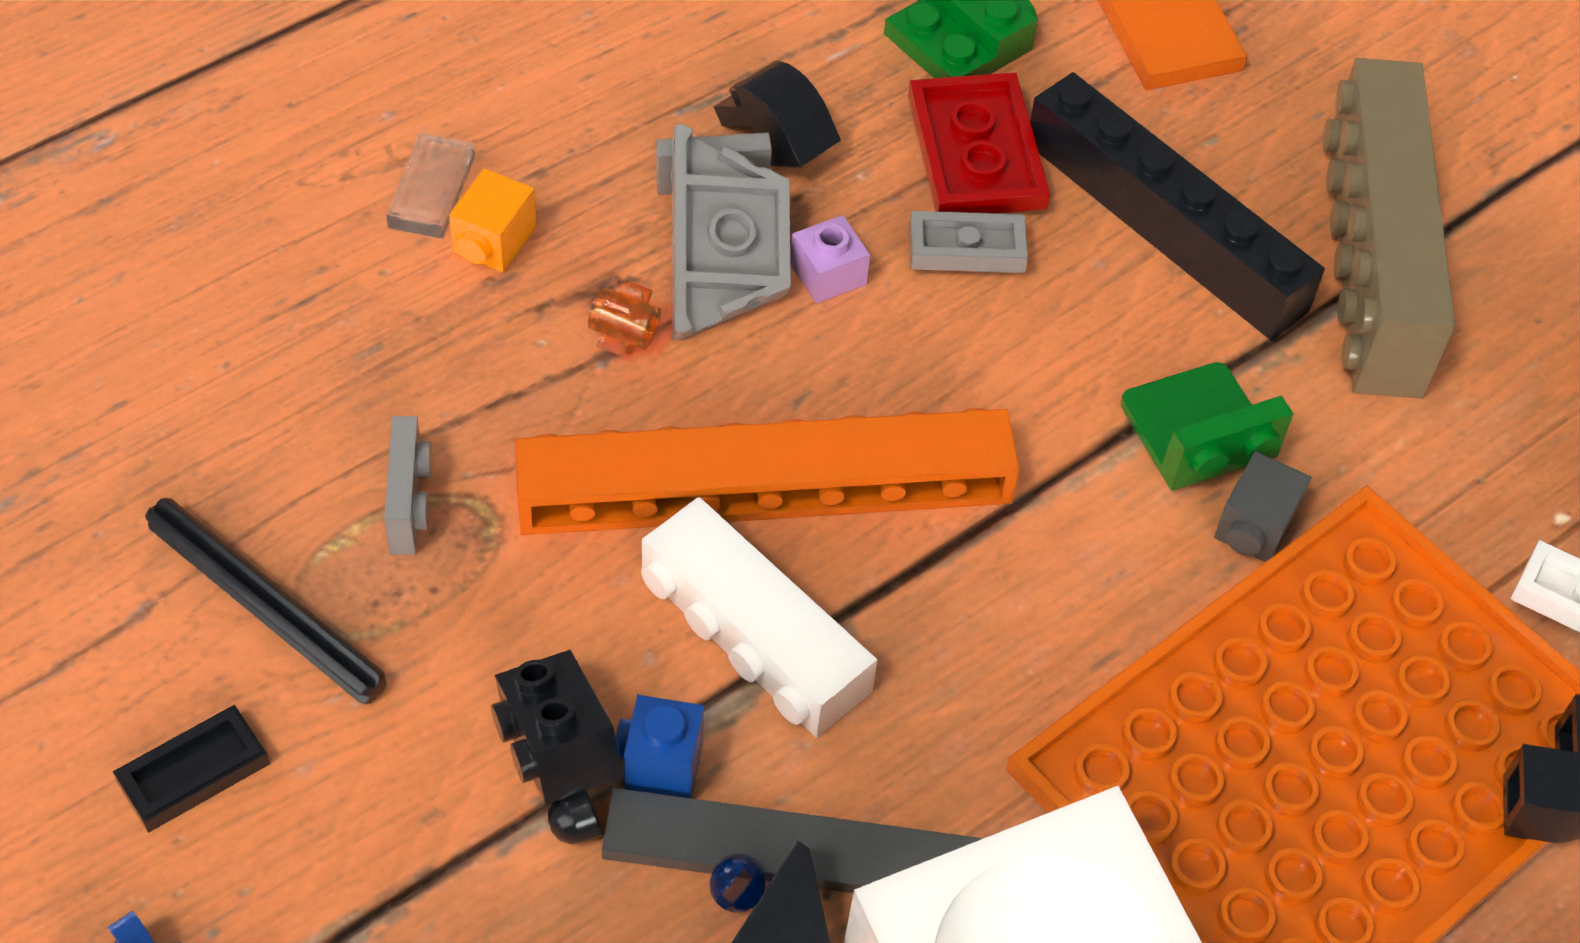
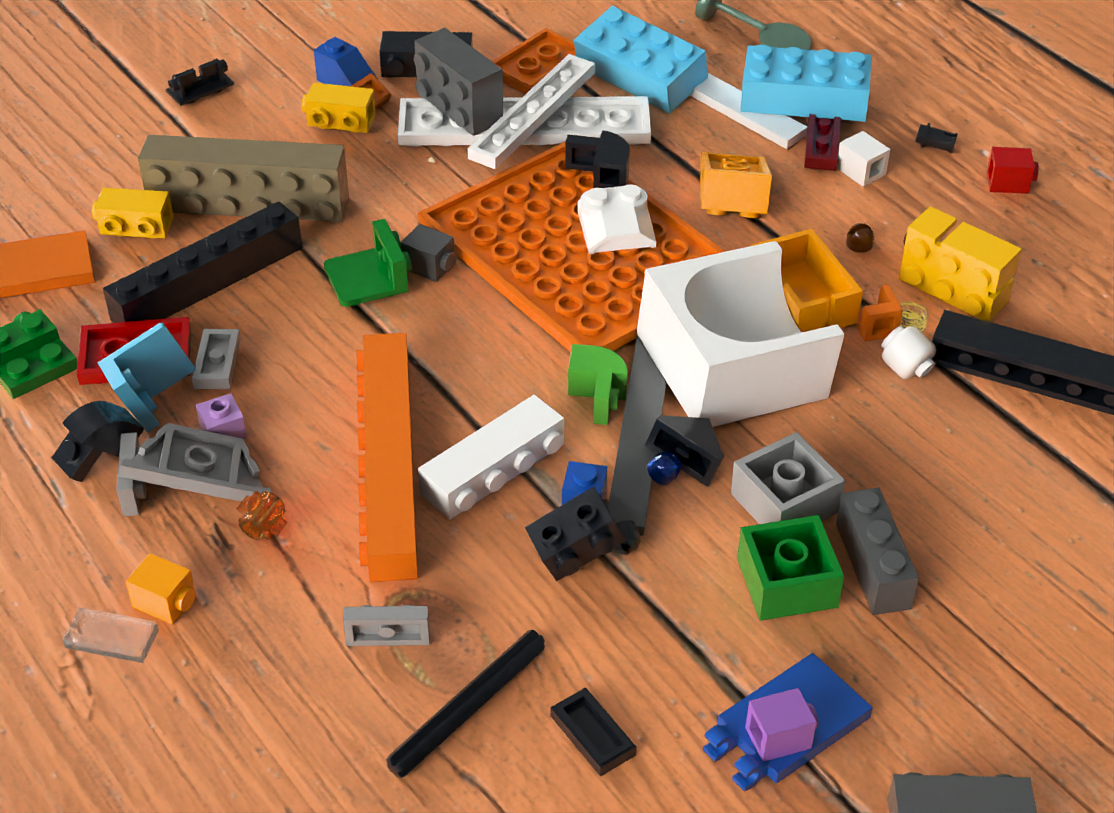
camera: 85 degrees left, 10 degrees down
none -> yellow brick [92,187,174,239]
none -> medium azure bracket [98,323,195,433]
none -> bright green brick [568,344,627,425]
none -> white slope [578,184,656,254]

